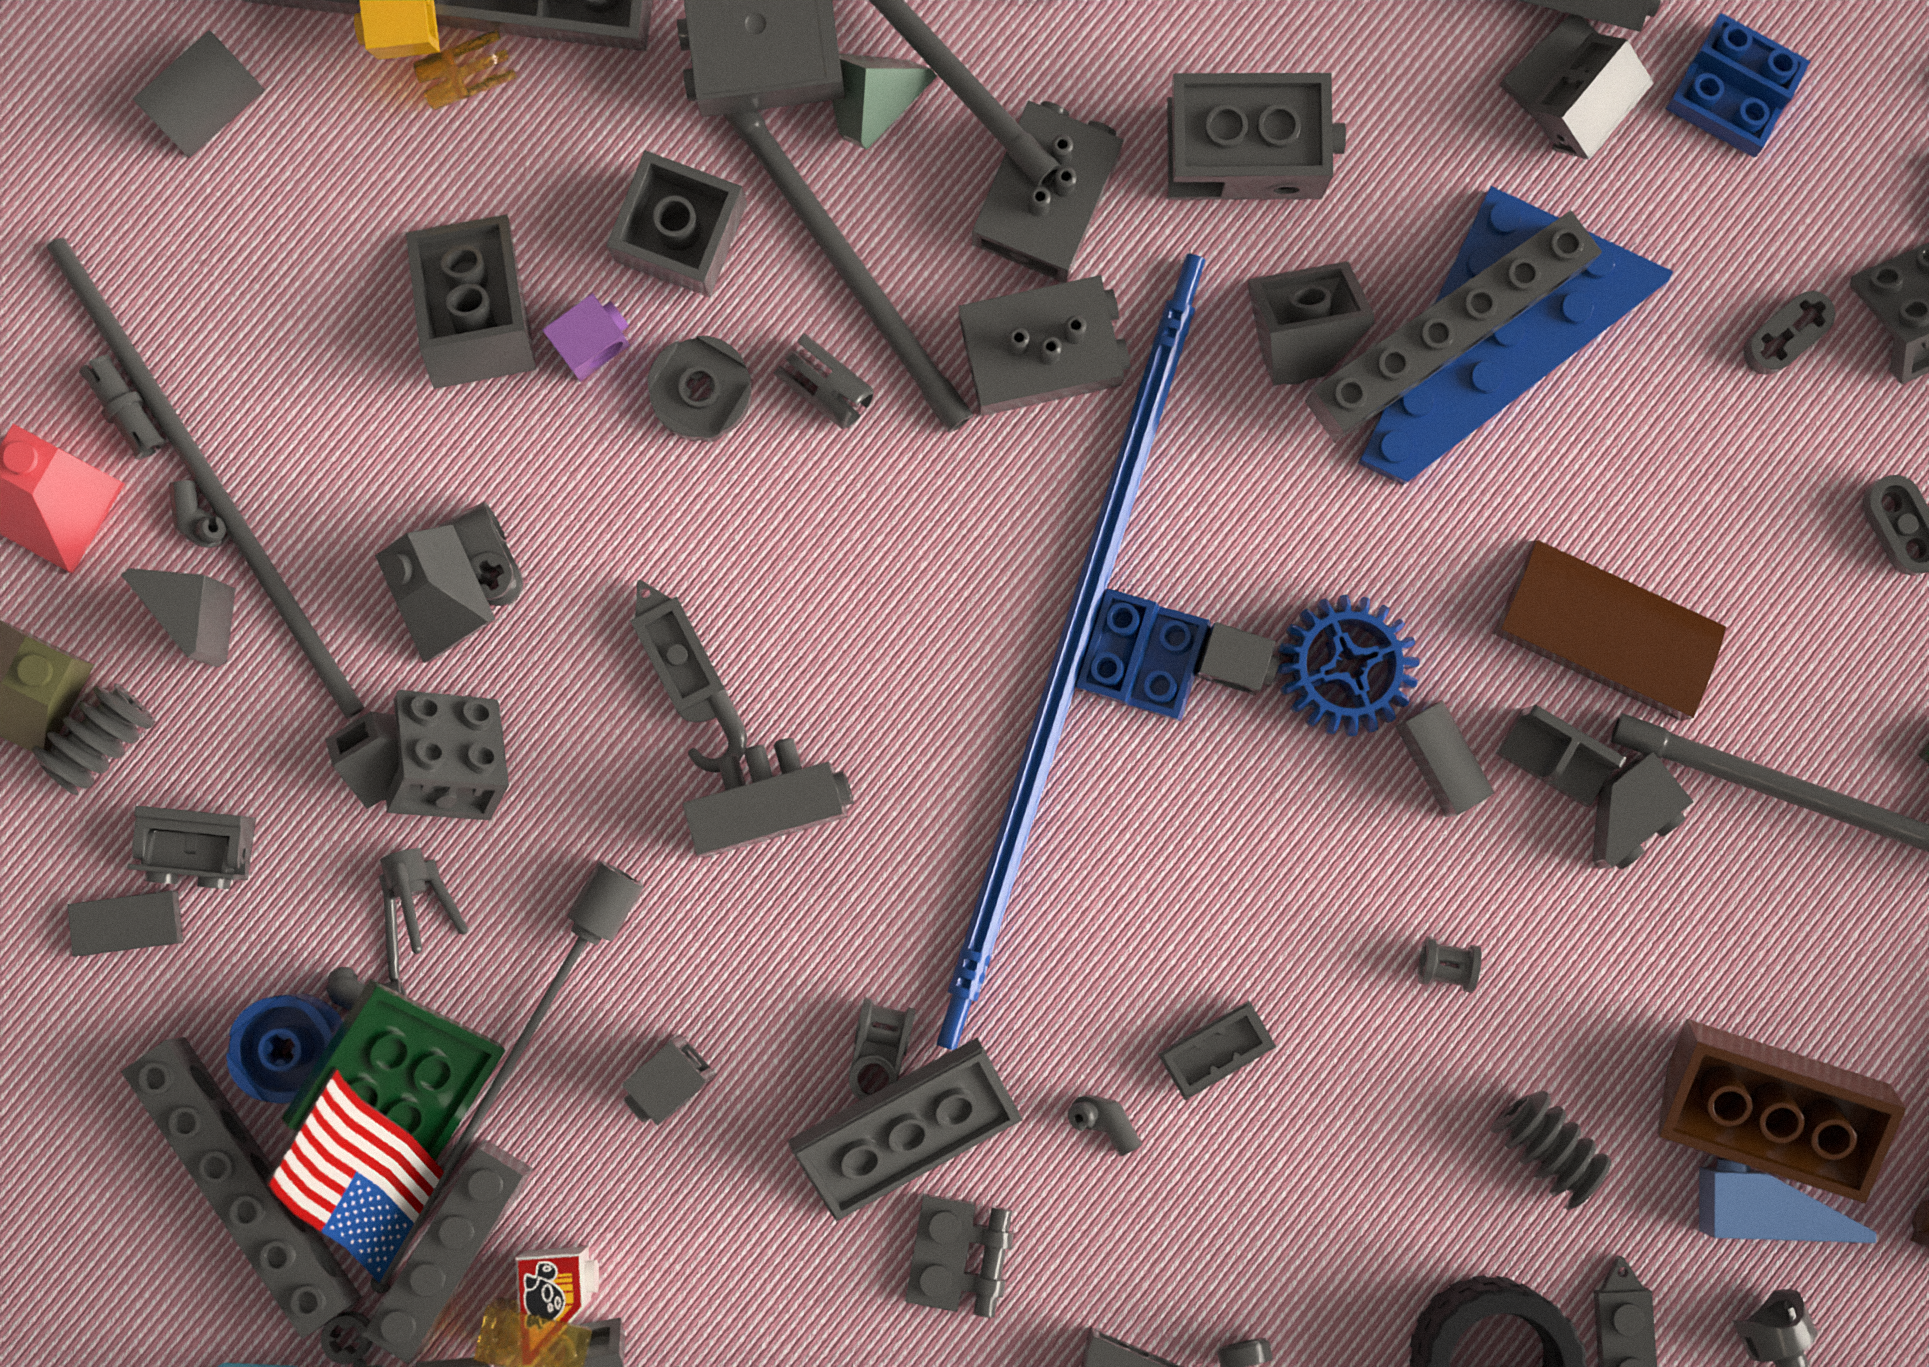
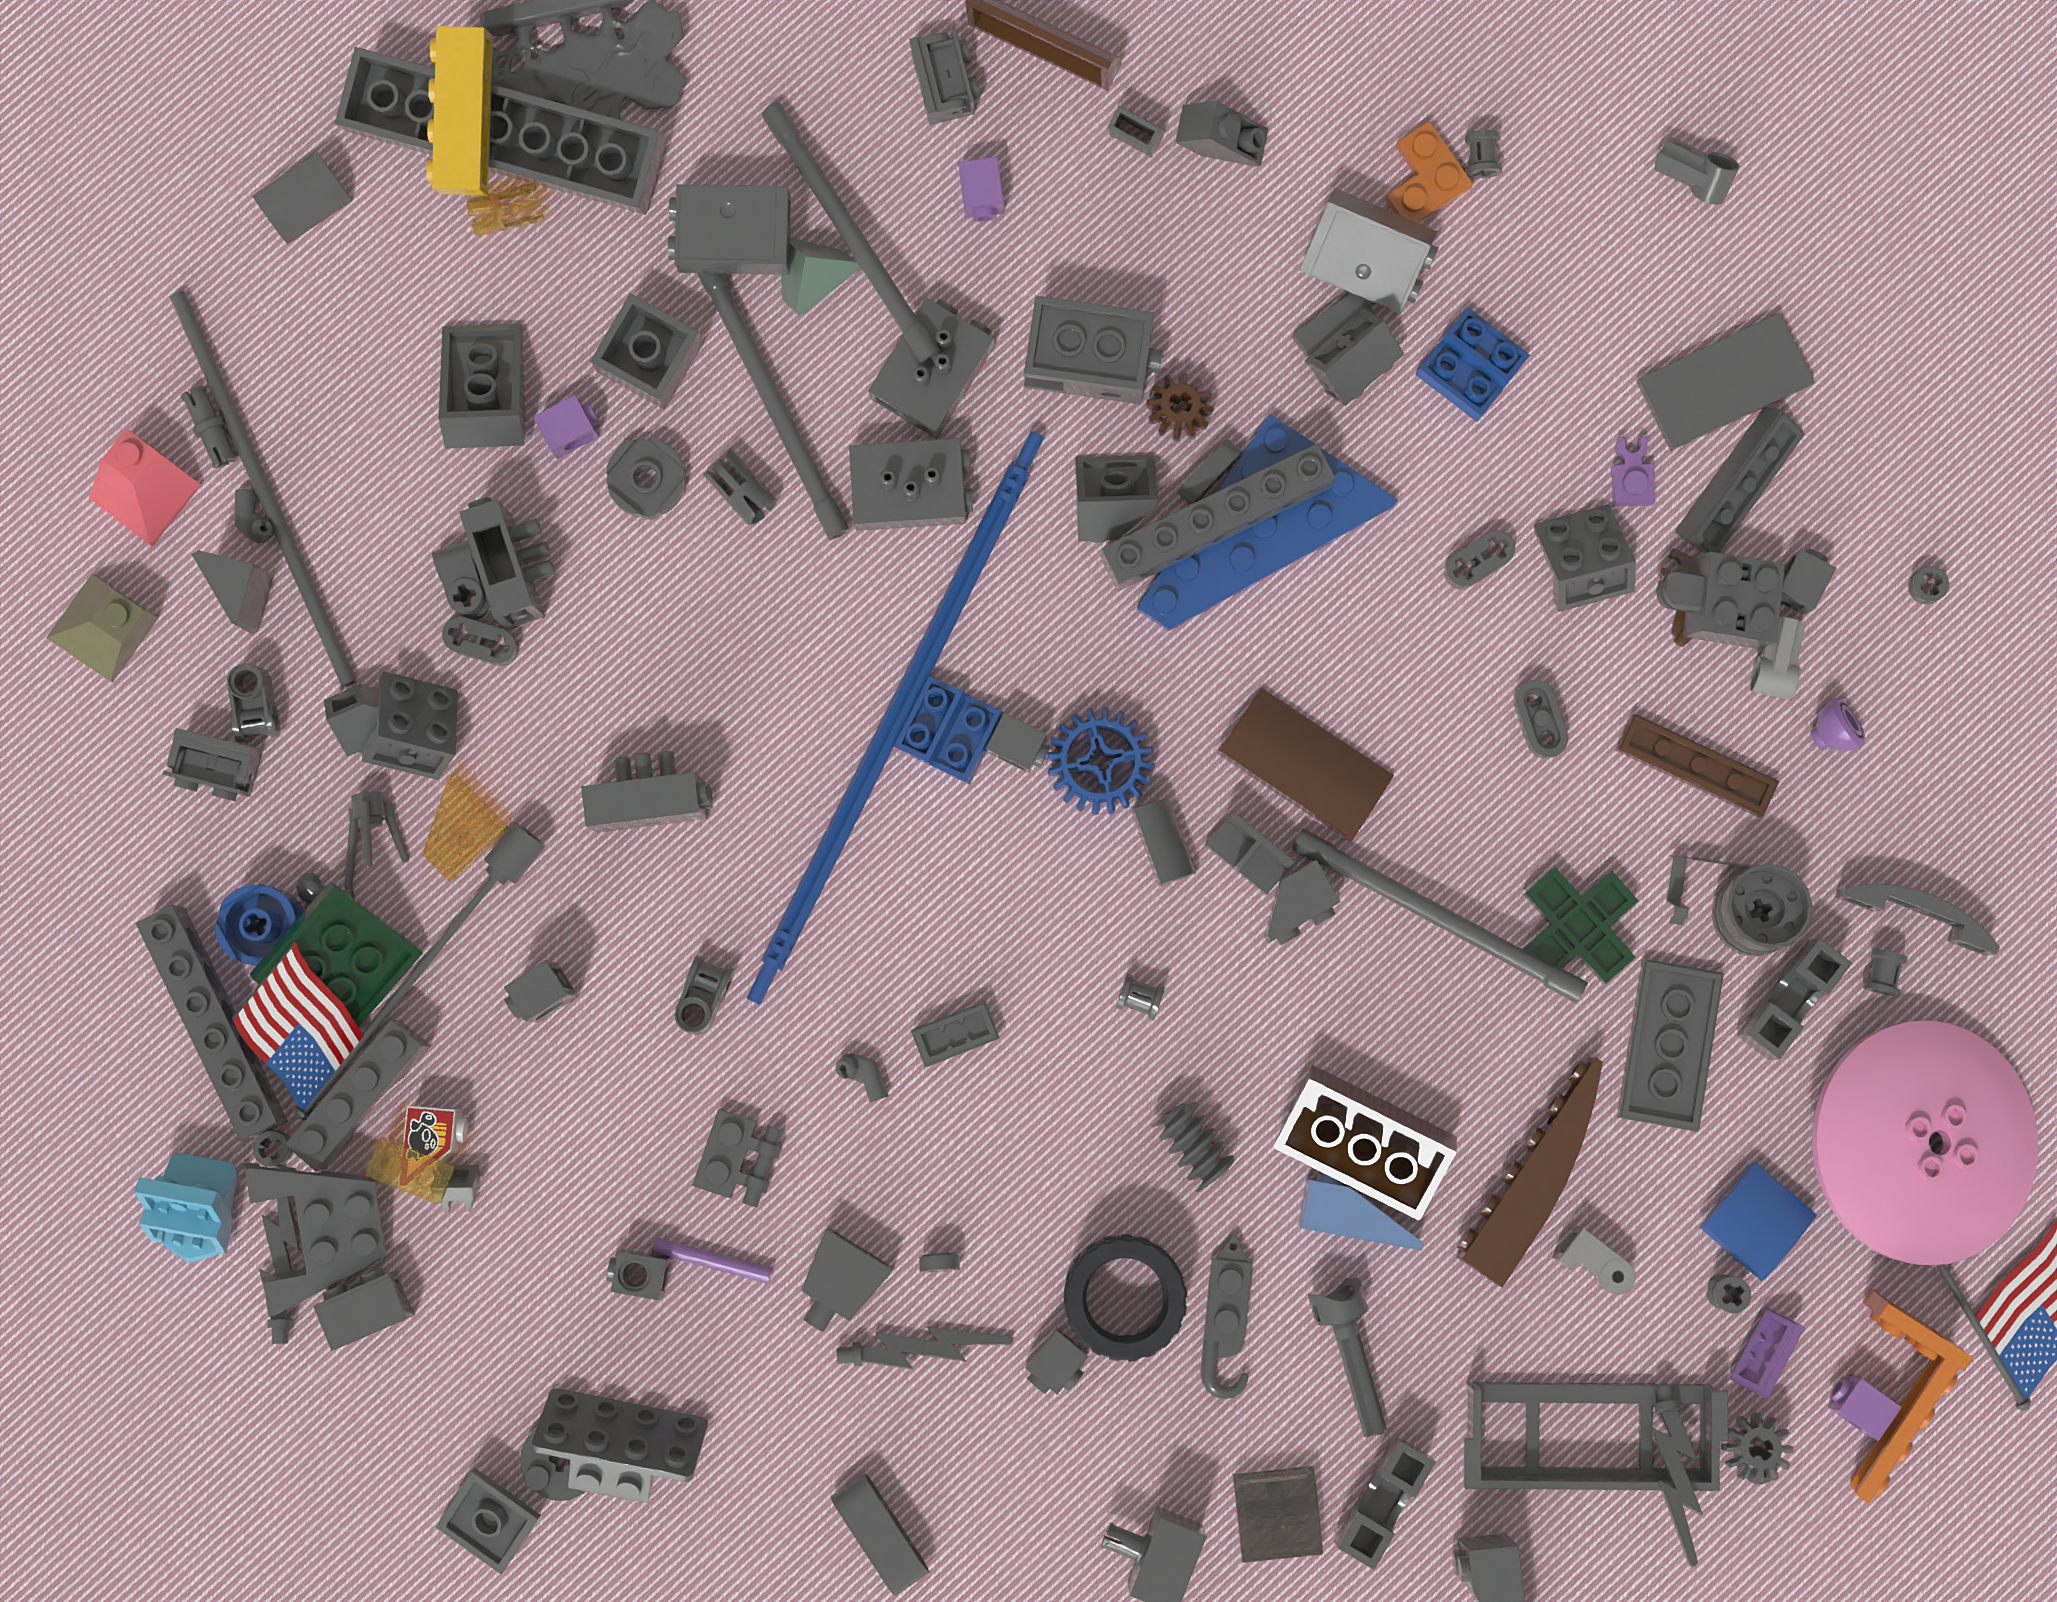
camera: 10 degrees right, 0 degrees up
dark grey piece [32,683,155,795] -> none
dark grey tile [67,891,183,957] -> none
dark grey slope [375,525,496,663] -> none
dark grey plate [630,579,748,773] -> none
dark grey tile [788,1037,1023,1222] -> none
none -> dark grey piece [227,664,280,743]
none -> clear yellow wing [422,772,509,883]
none -> dark grey beam [442,617,519,666]
none -> dark grey piece [459,497,556,630]
none -> reddish brown gear [1146,373,1214,441]
none -> dark grey beam [1177,439,1243,505]

